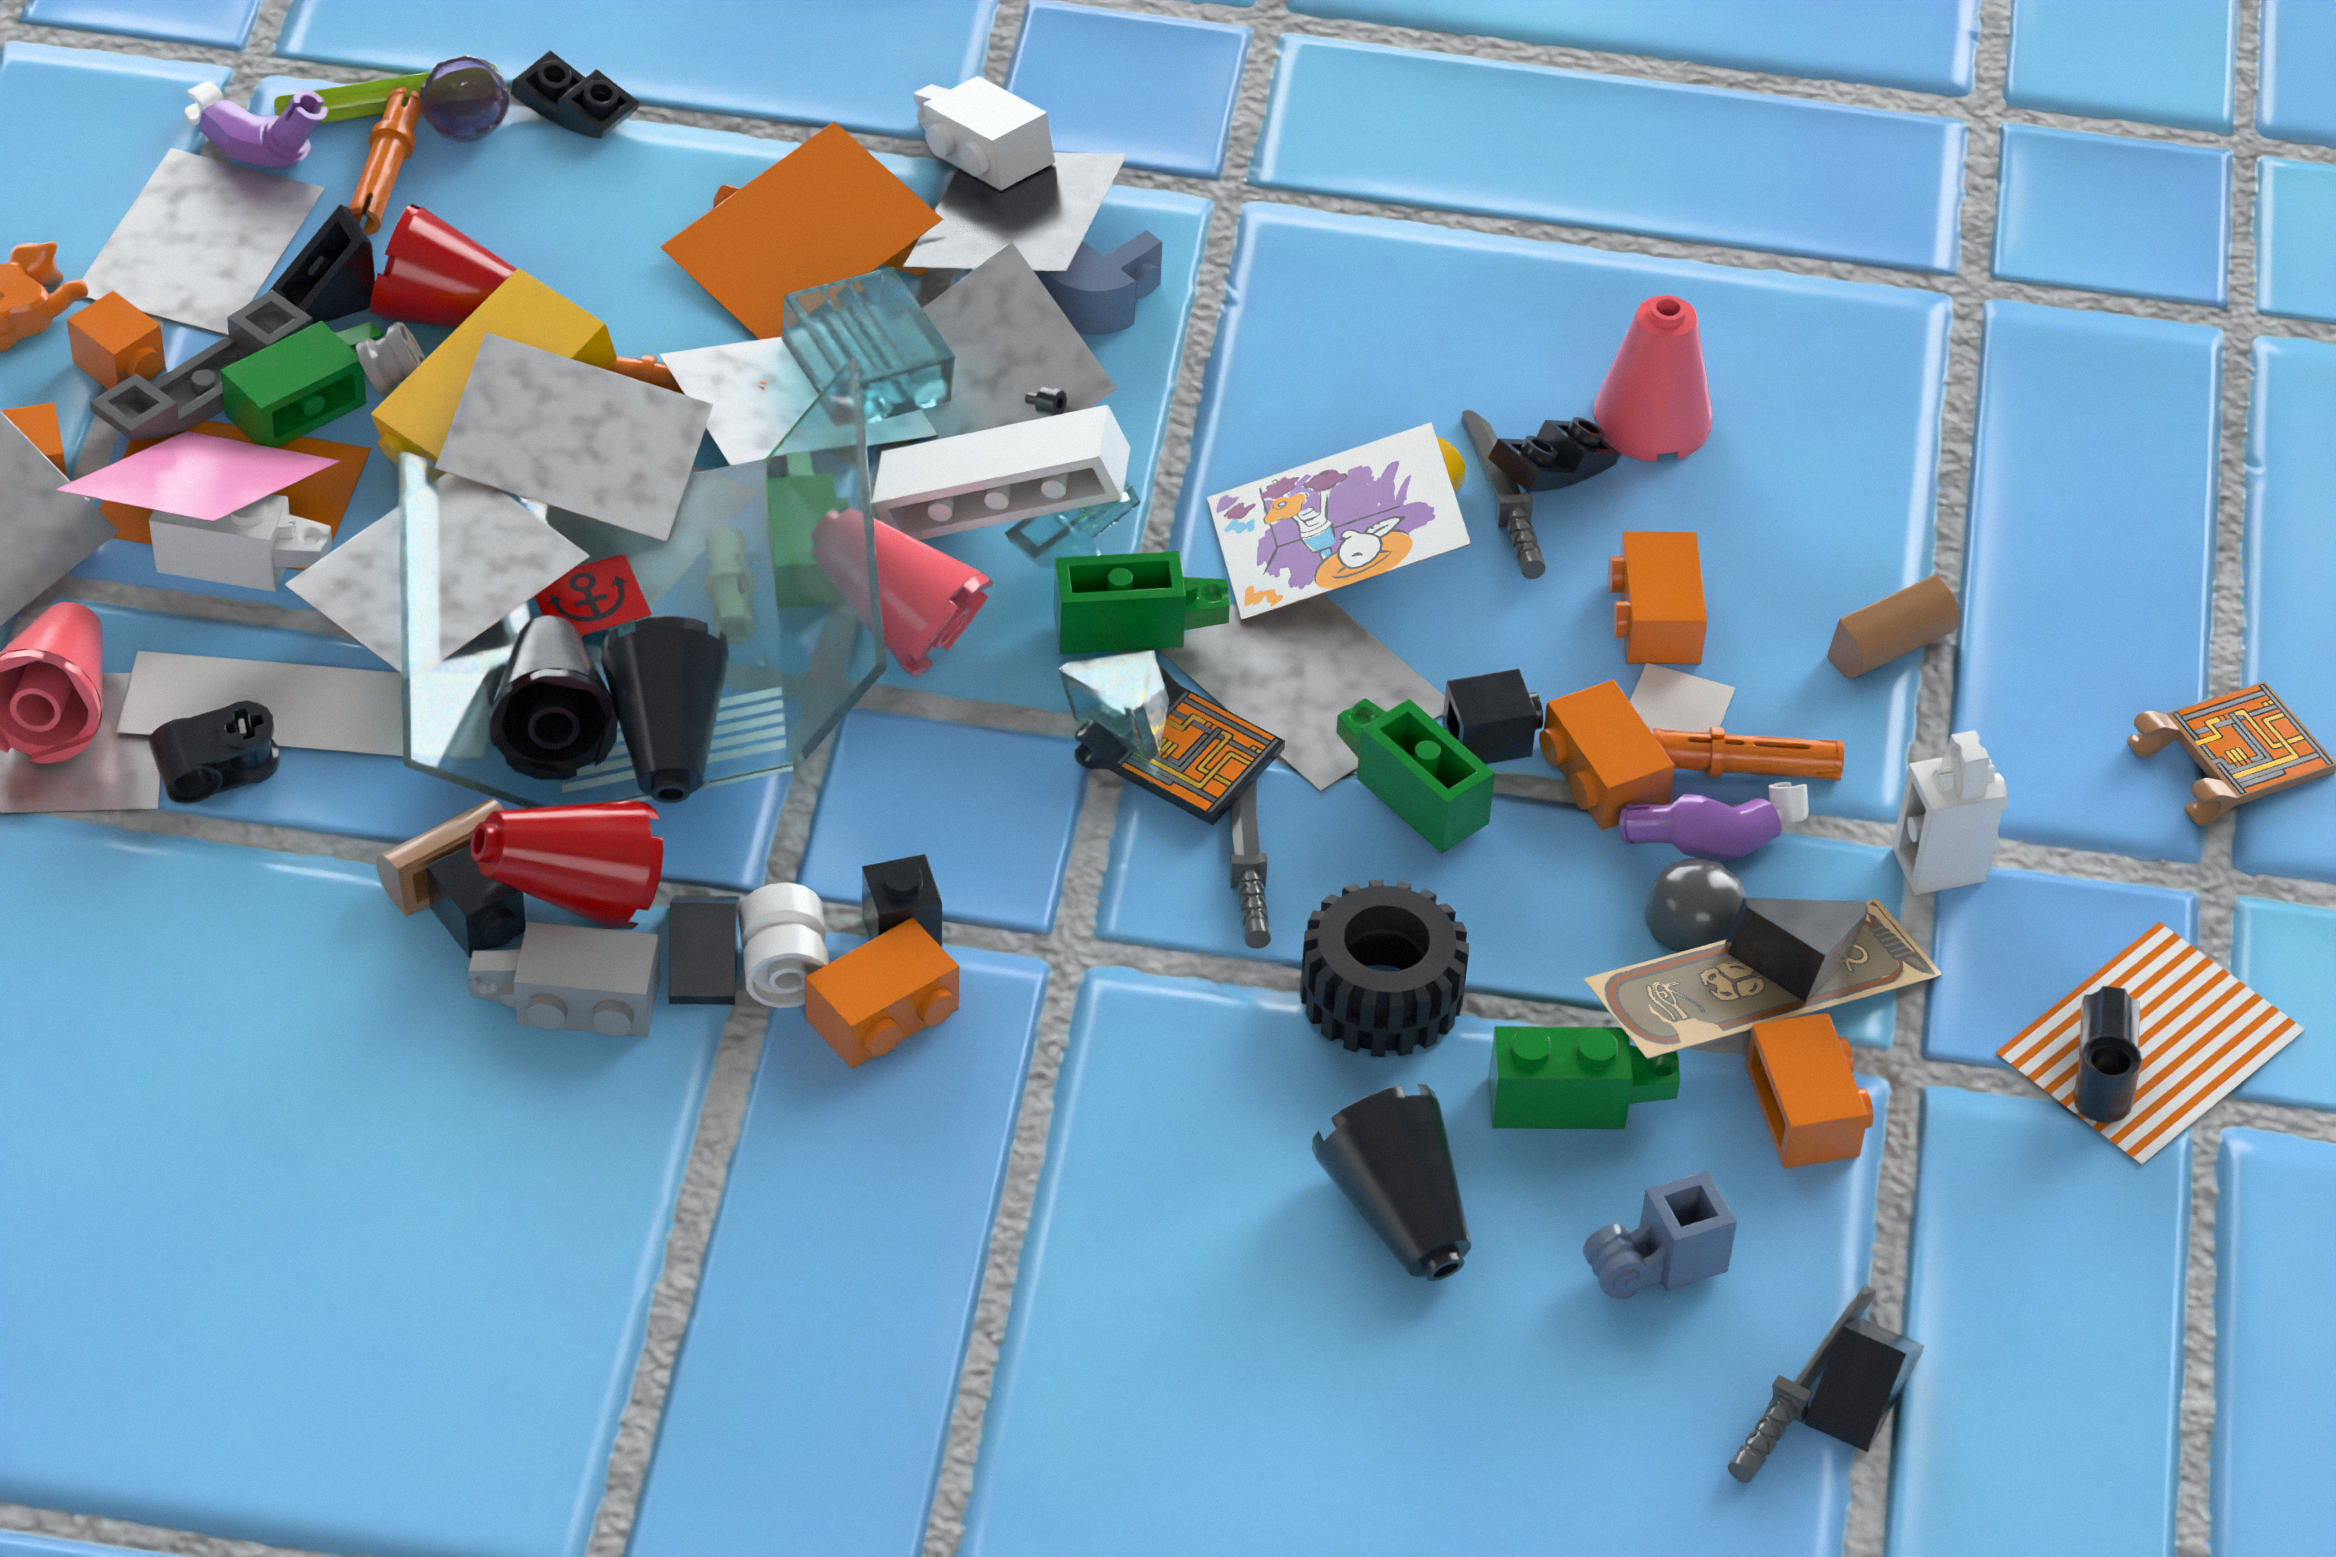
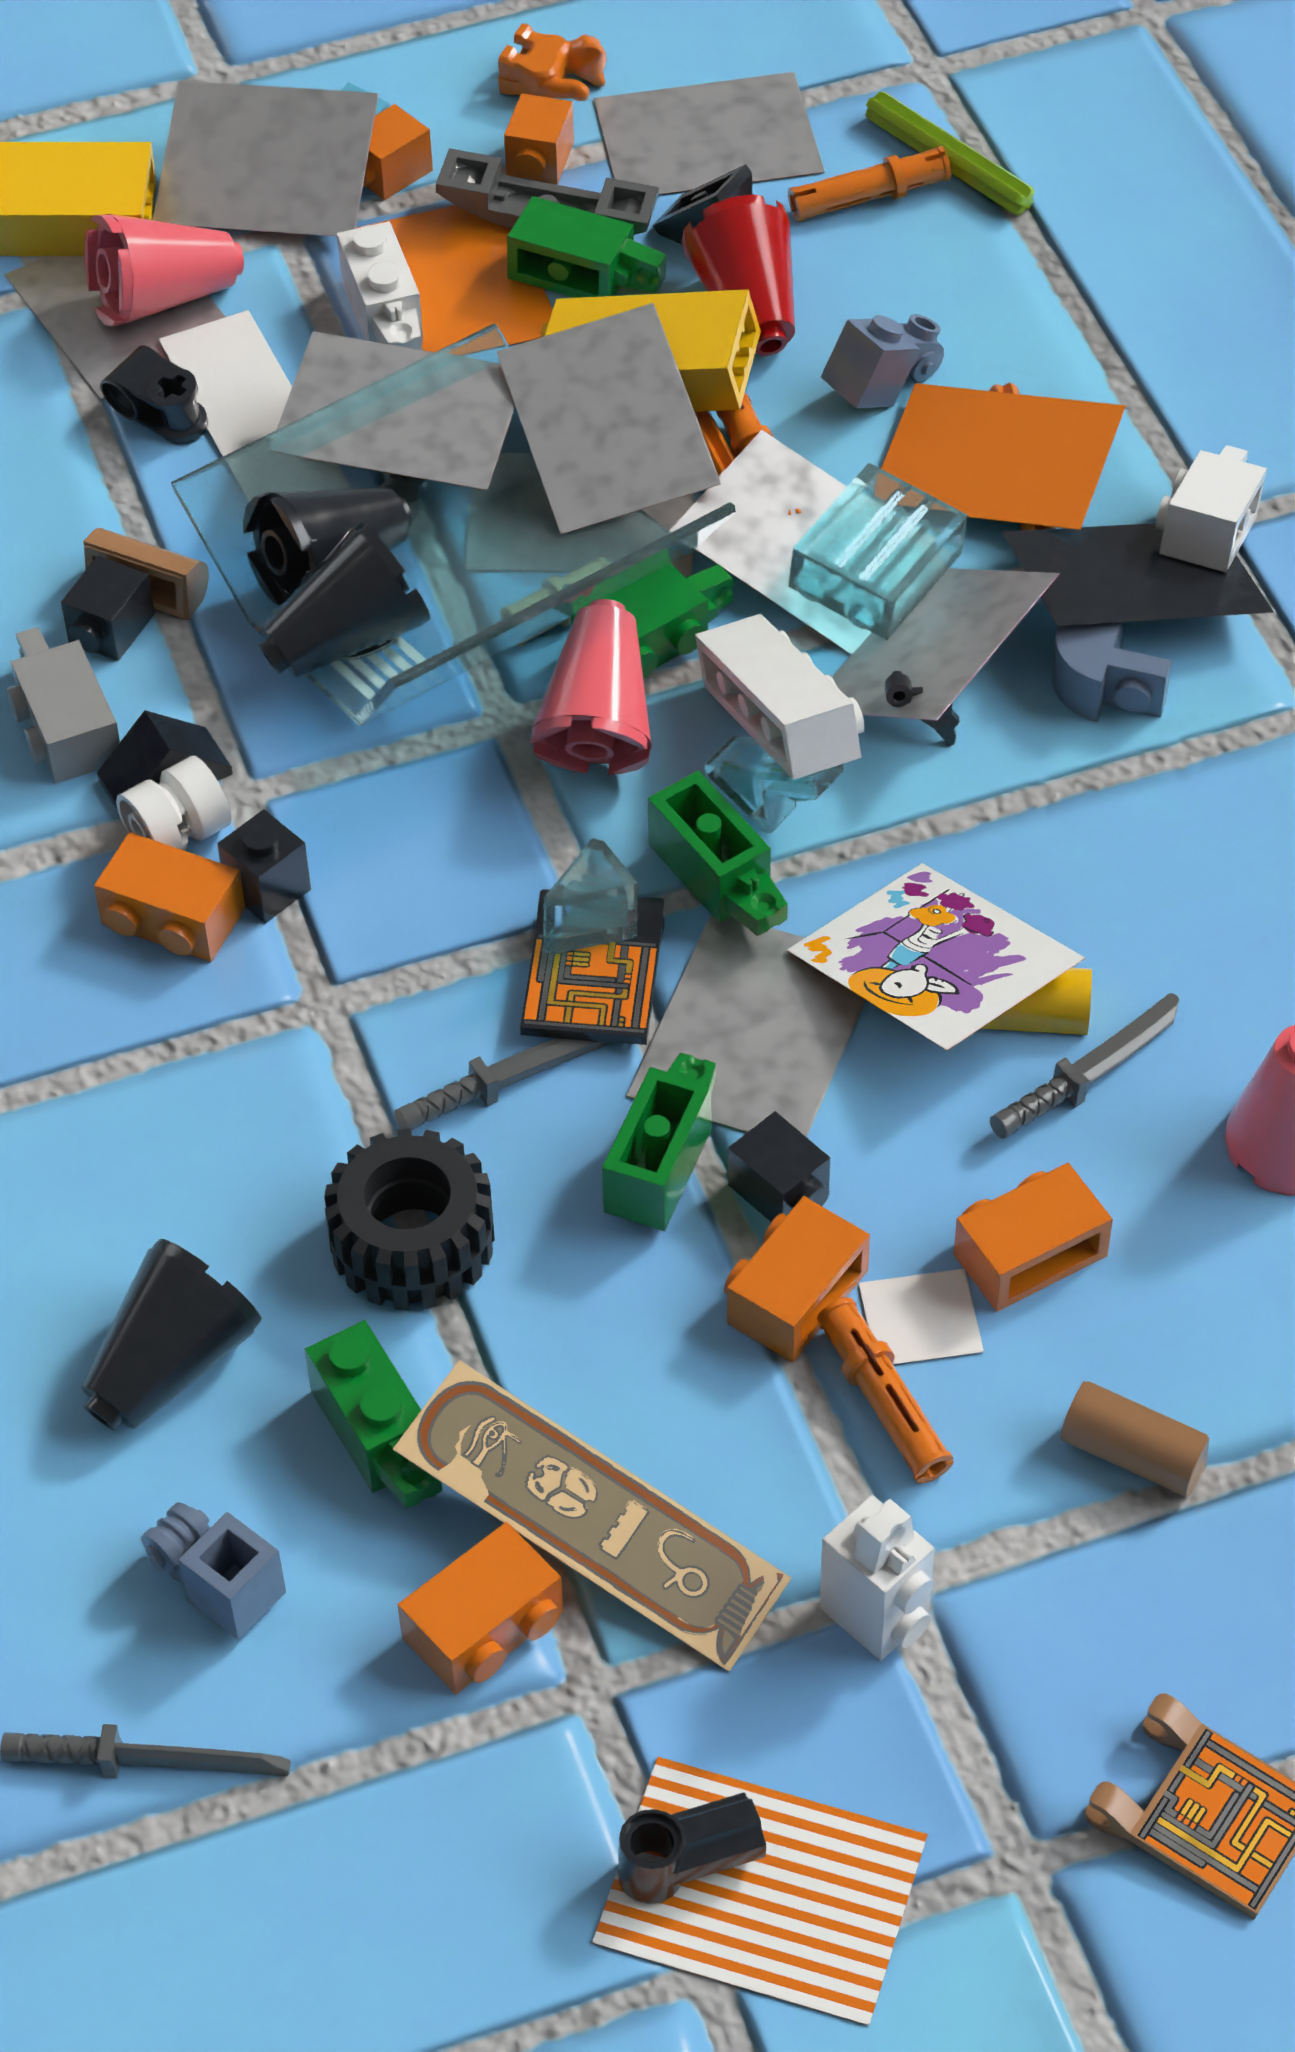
camera: 65 degrees right, 5 degrees up
bright pink sticker [56,431,340,522] -> none
medium lavender arm [184,82,328,169] -> none
light grey wheel [356,322,425,398] -> none
hair [419,55,510,143] -> none
red cone [470,800,664,931] -> none
black slope [510,50,640,139] -> none
red sticker [534,553,652,636] -> none
black slope [1487,417,1621,492] -> none
medium lavender arm [1619,782,1809,861] -> none
dark grey hair [1645,858,1747,952] -> none
black slope [1725,898,1869,1002] -> none
black slope [1804,1318,1924,1452] -> none
none -> sand blue brick [821,314,944,408]

